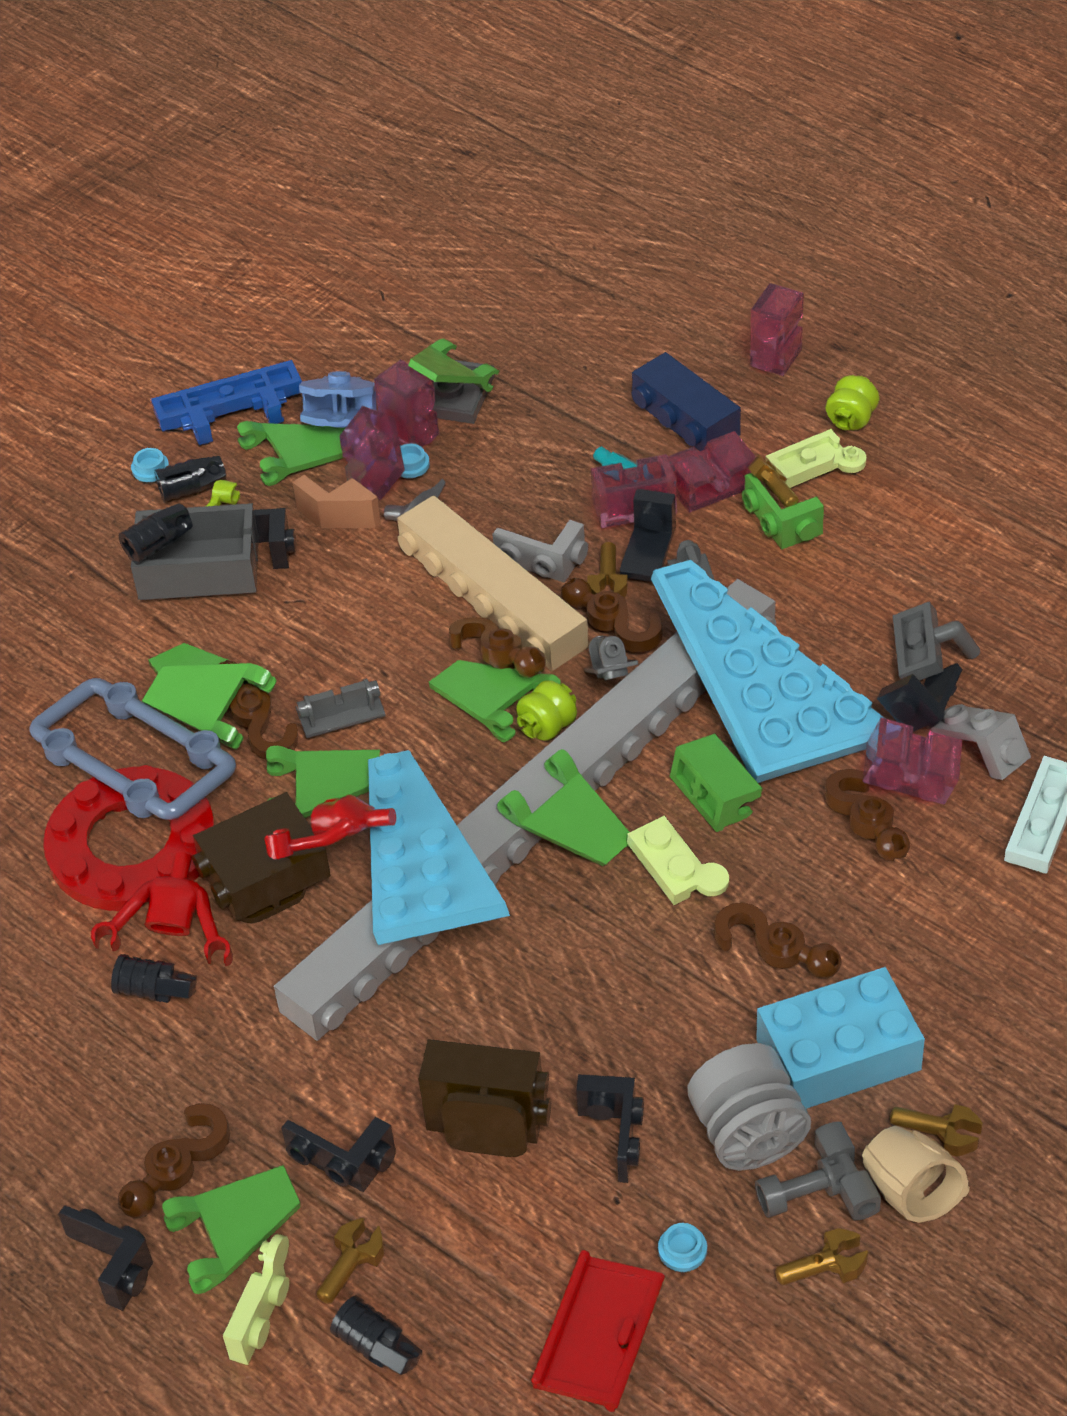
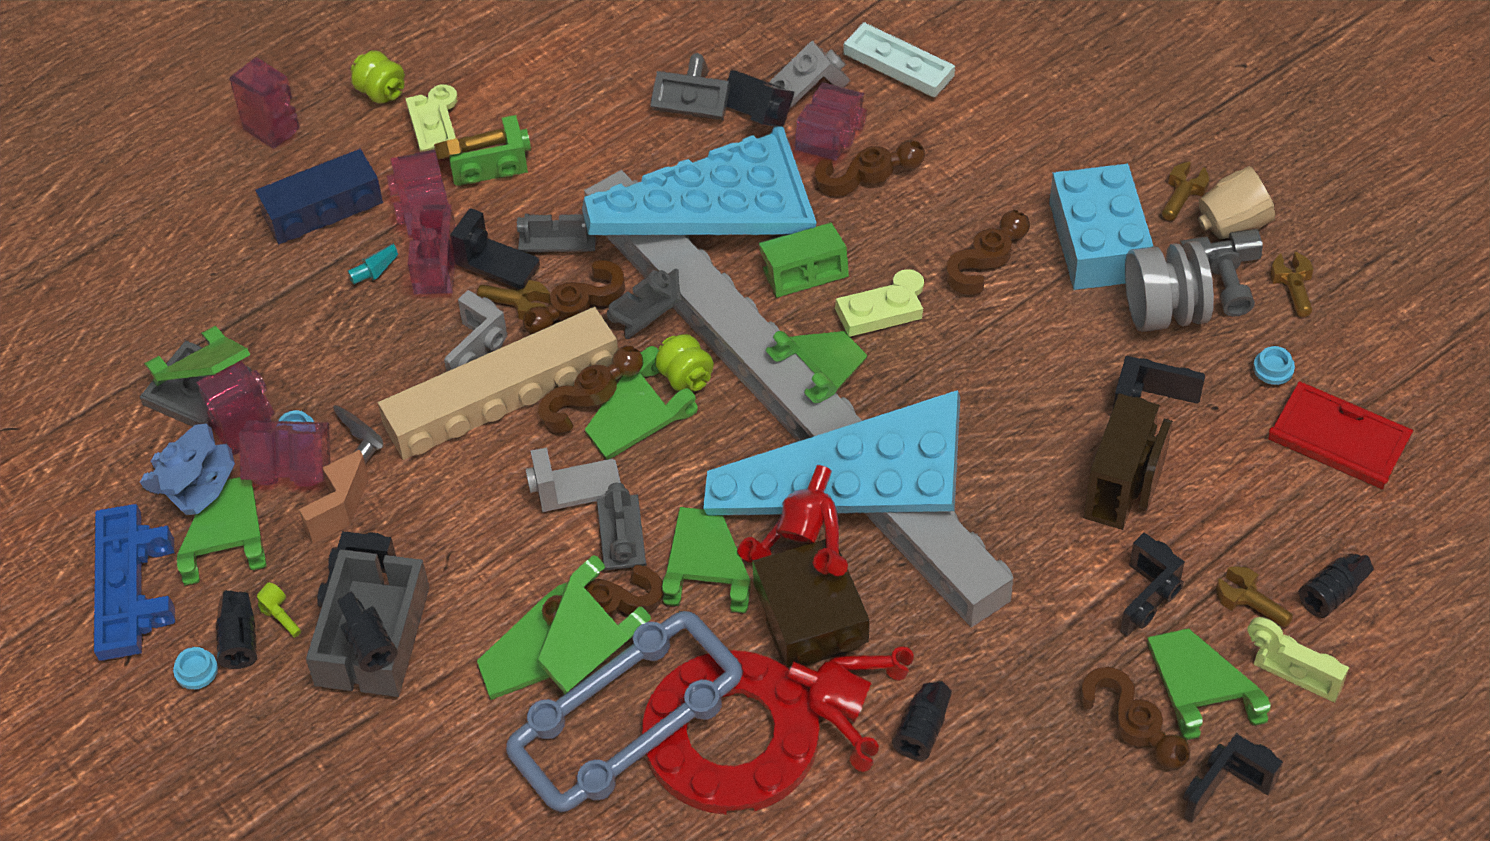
camera: 80 degrees left, 5 degrees up
none -> light grey bracket [525,447,621,512]

